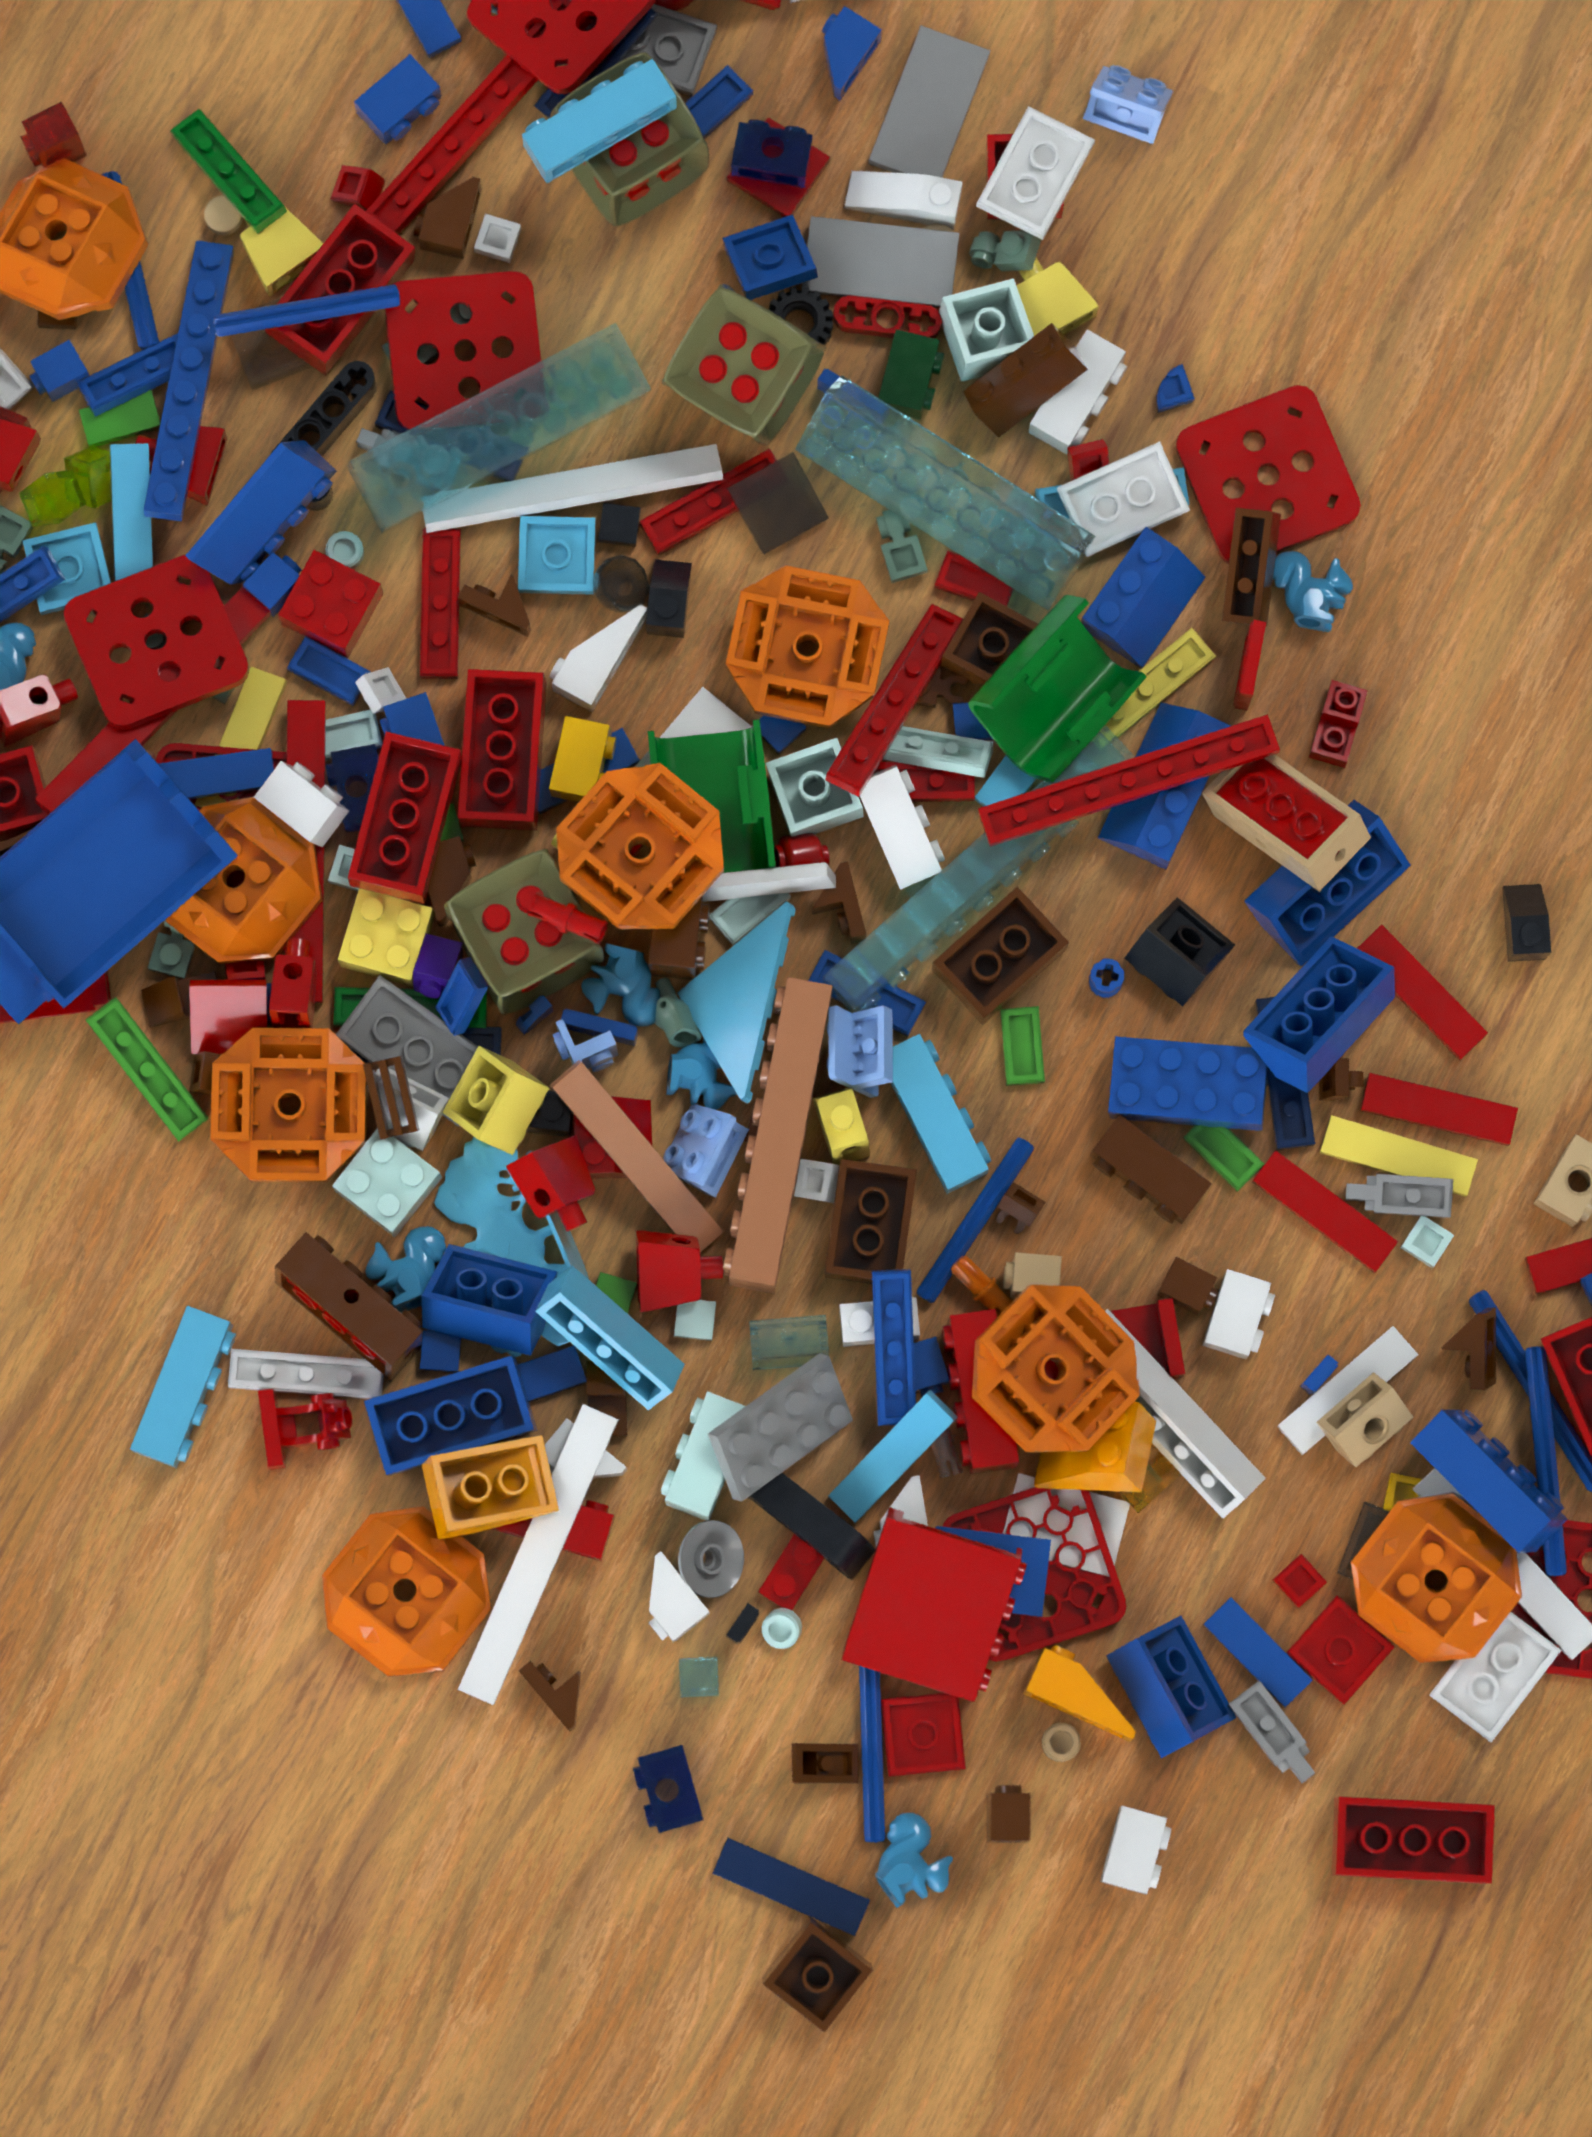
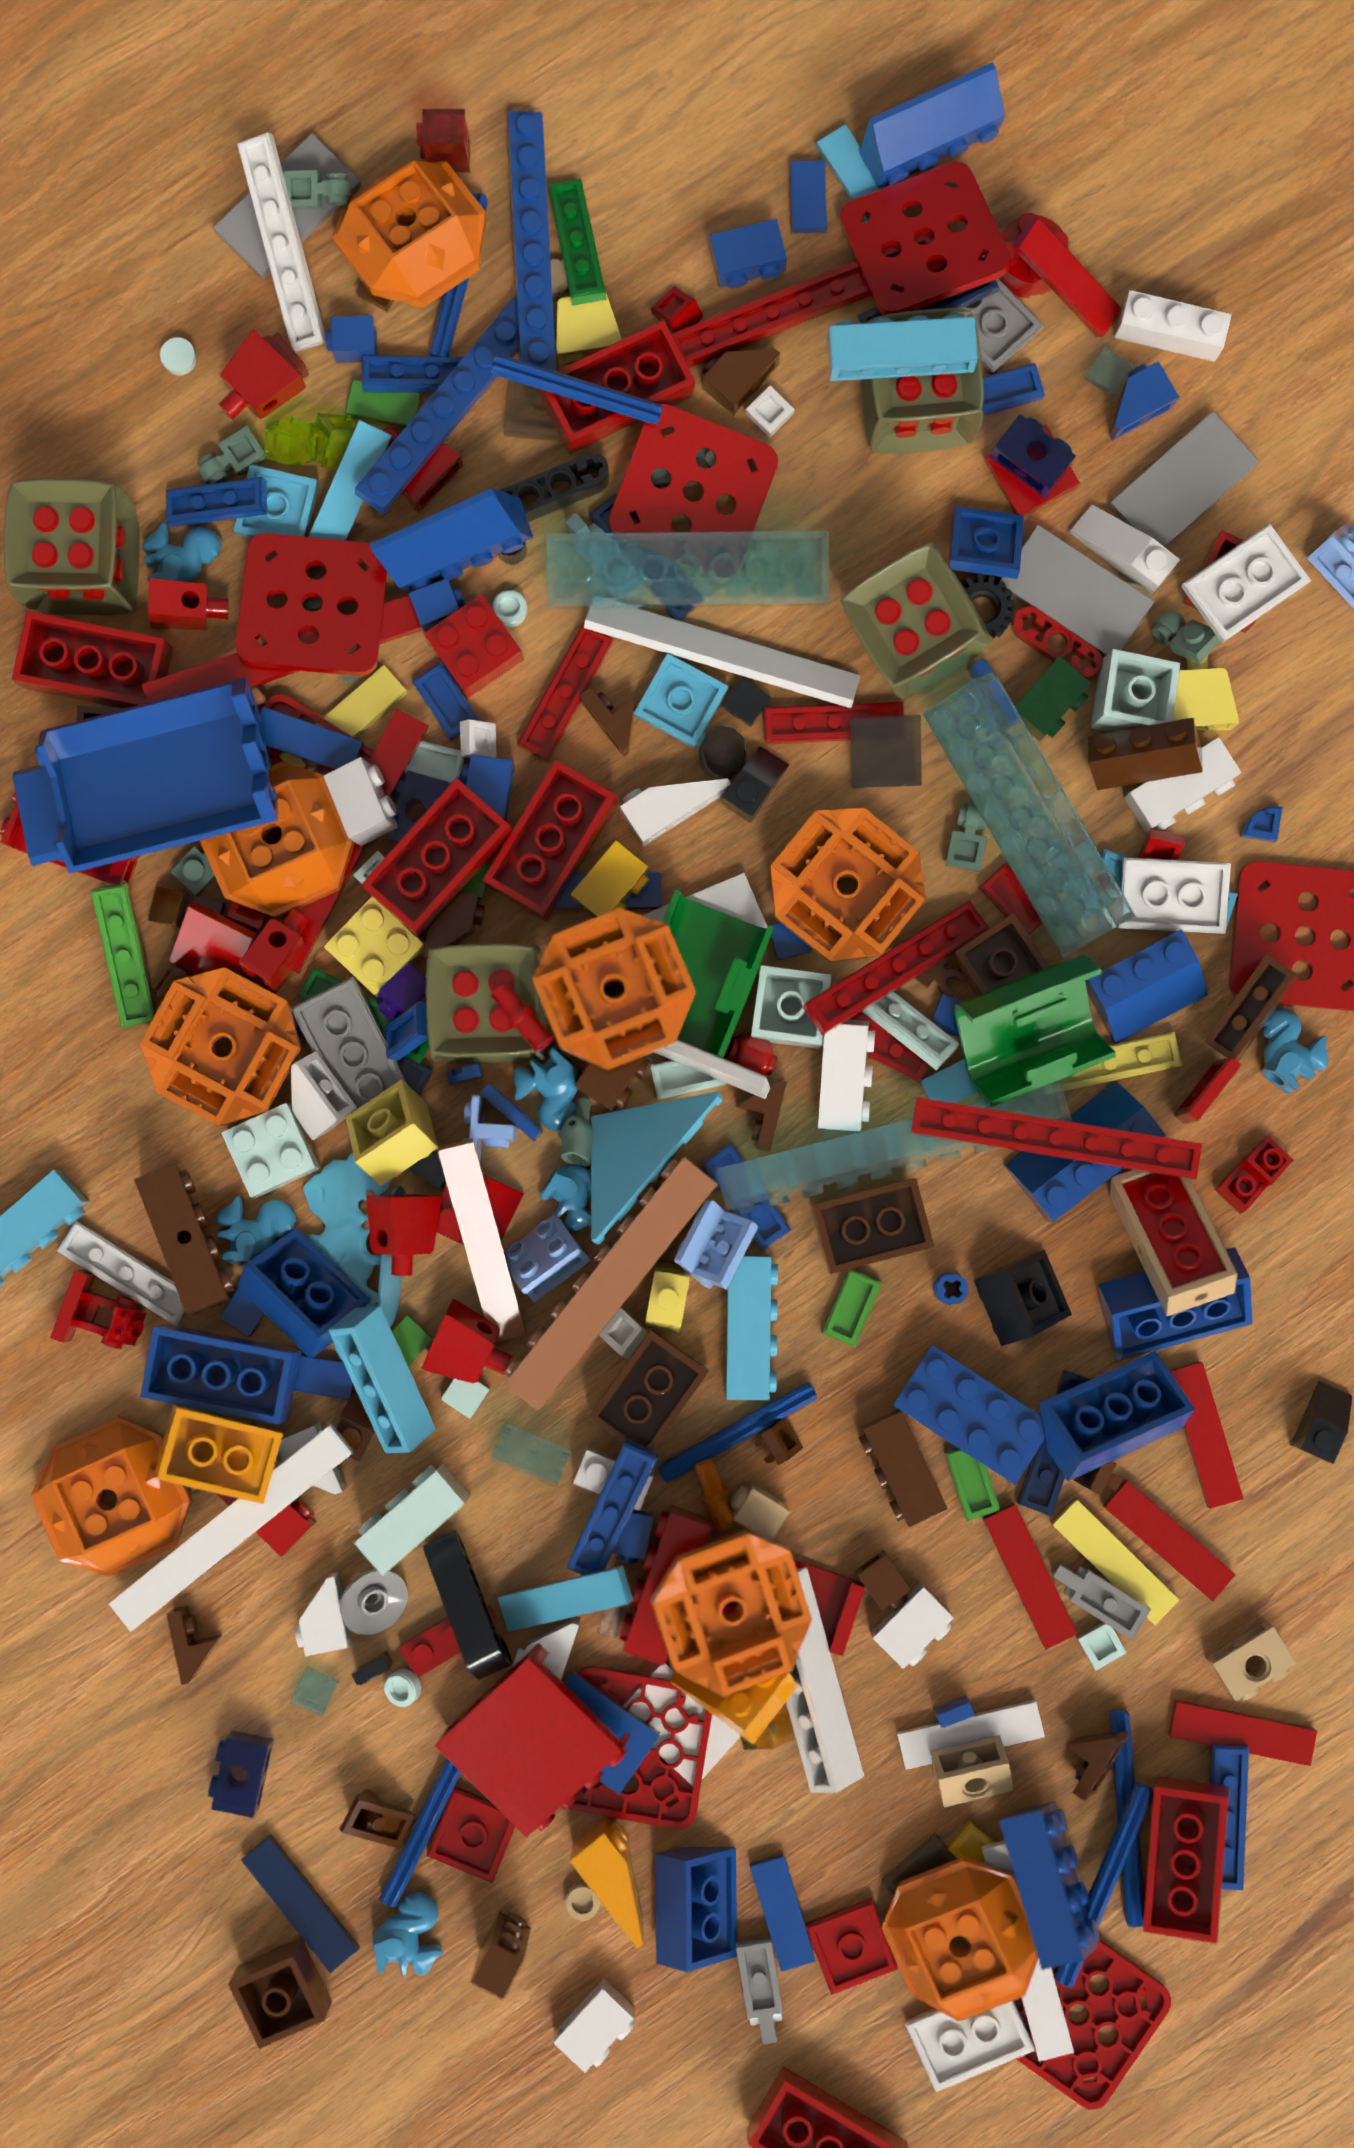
camera: 30 degrees right, 5 degrees up
reddish brown tile [363,1055,419,1140] -> none
light grey plate [708,1353,853,1501] -> none
red tile [1272,1554,1327,1608] -> none
none -> blue plate [507,111,556,371]
none -> clear light blue tile [1084,347,1134,398]

